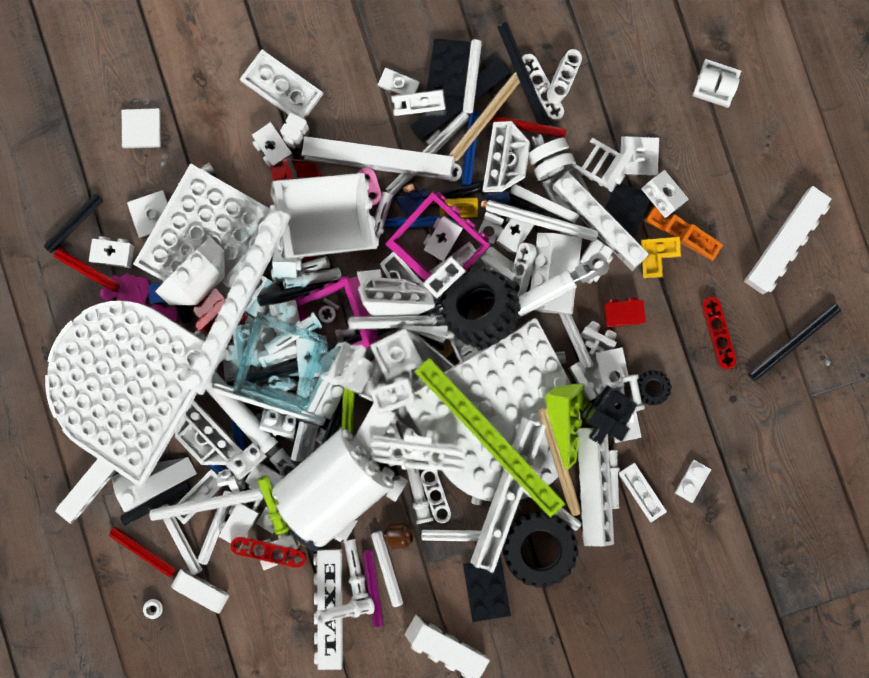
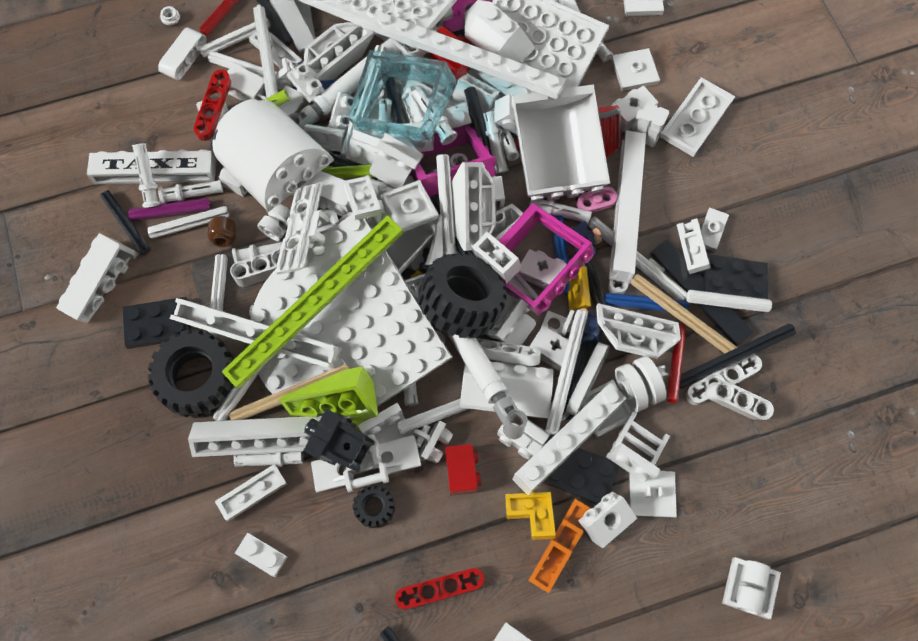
camera: 85 degrees right, 15 degrees down
none -> black axle [100,190,150,255]
none -> white plate [611,48,660,91]

